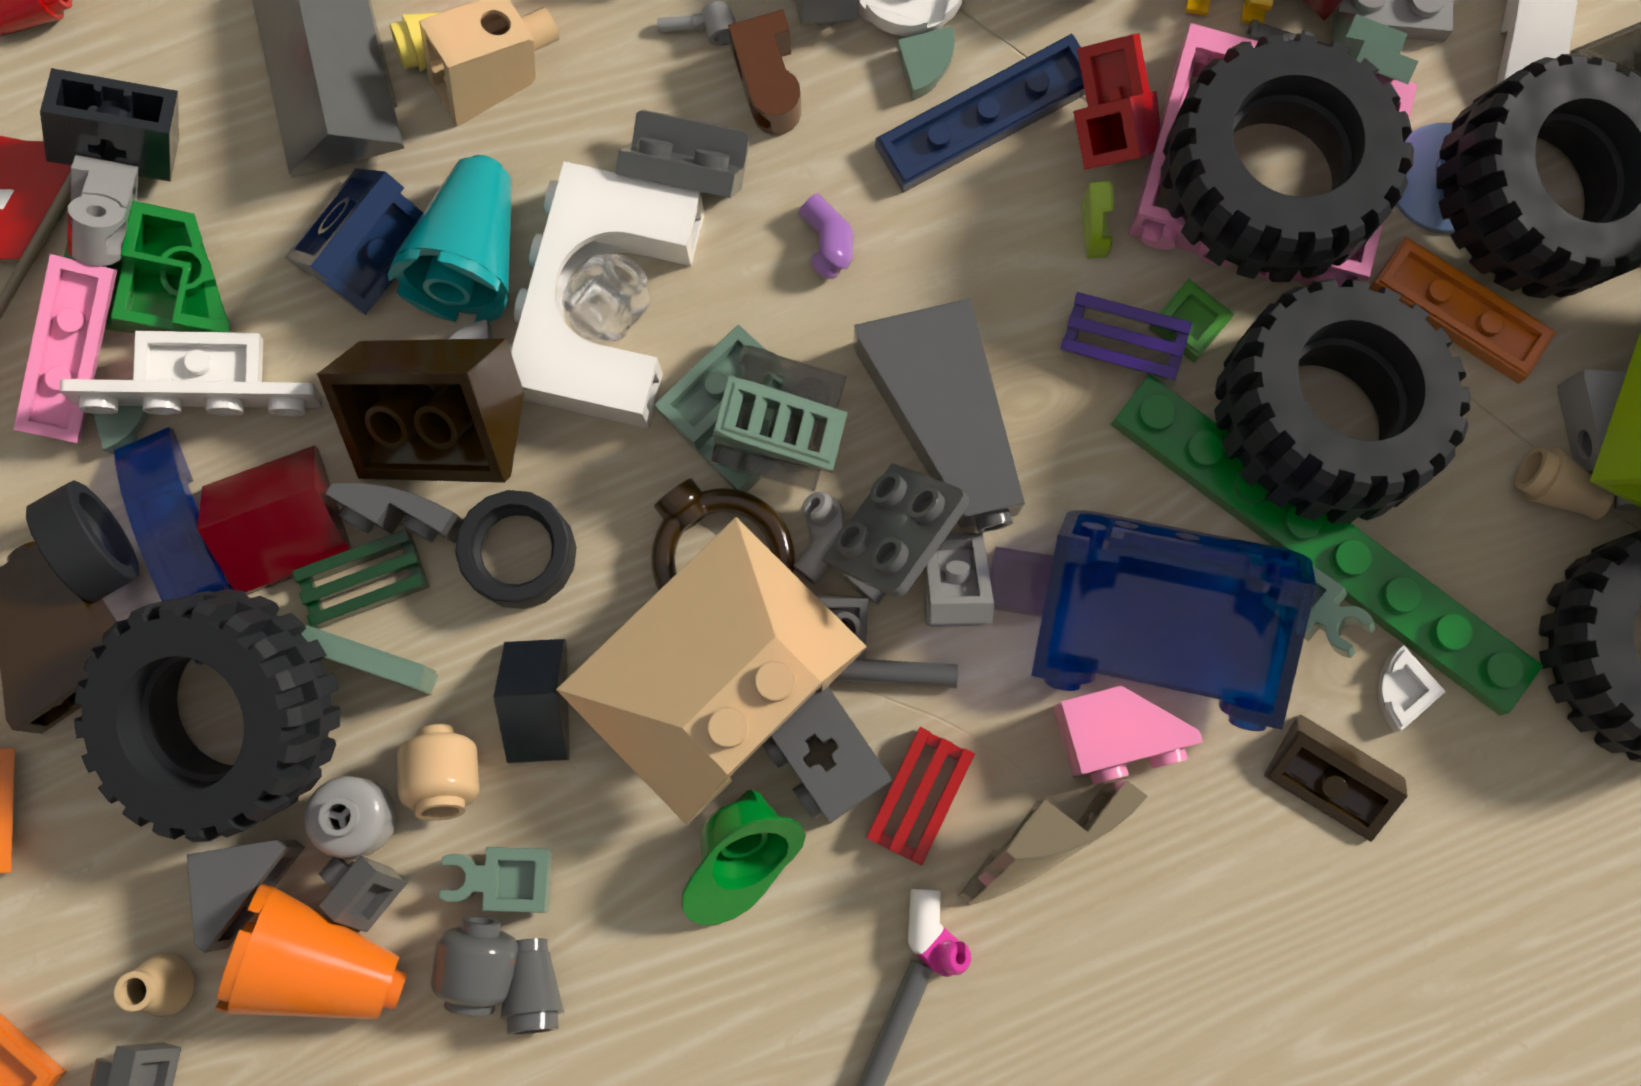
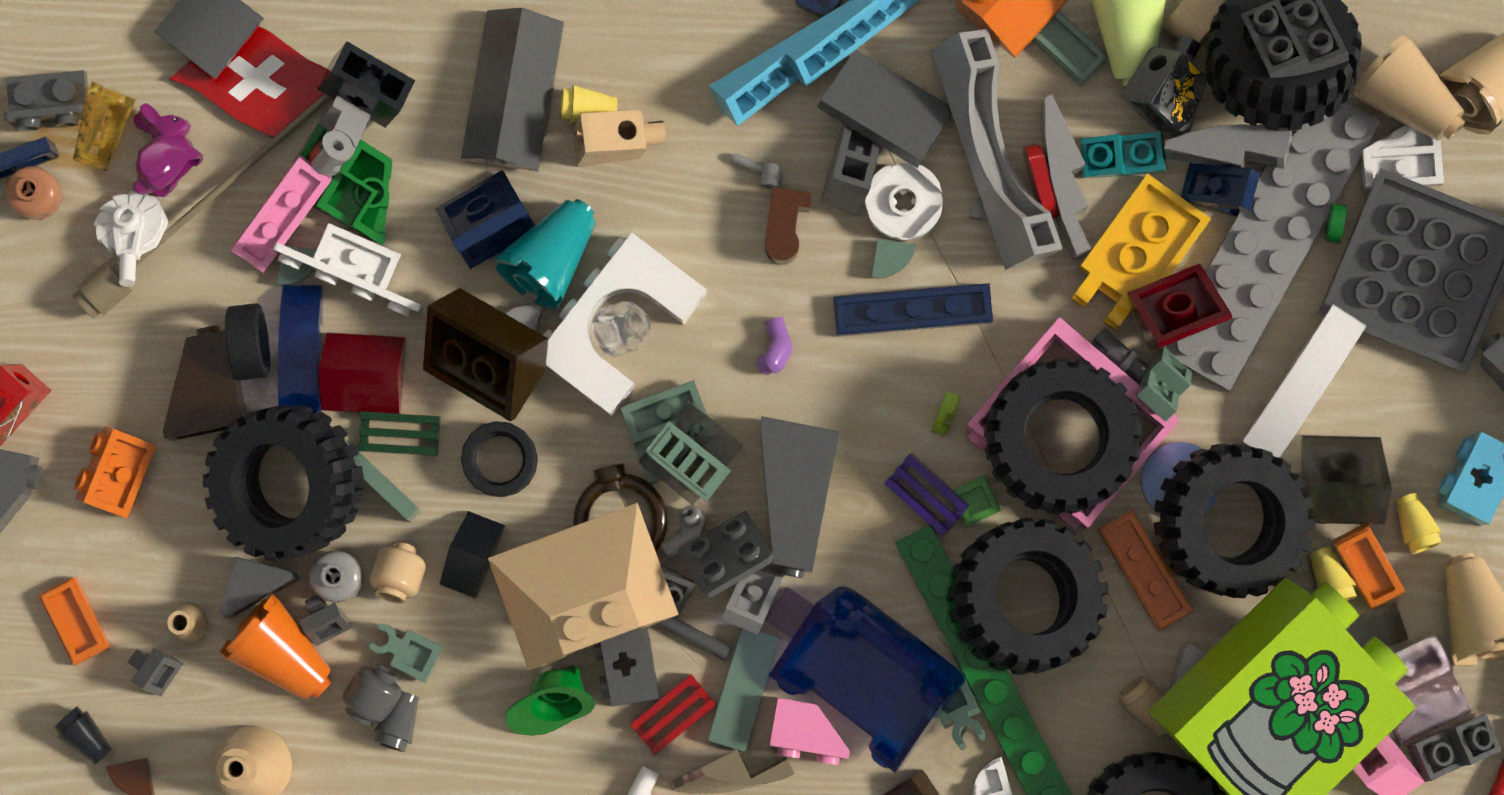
camera: 25 degrees right, 5 degrees up
dark grey slope [325,483,463,543] -> none
dark grey bracket [615,110,751,198] -> none
red brick [1073,33,1160,170] -> none
none -> sand green tile [708,628,780,752]

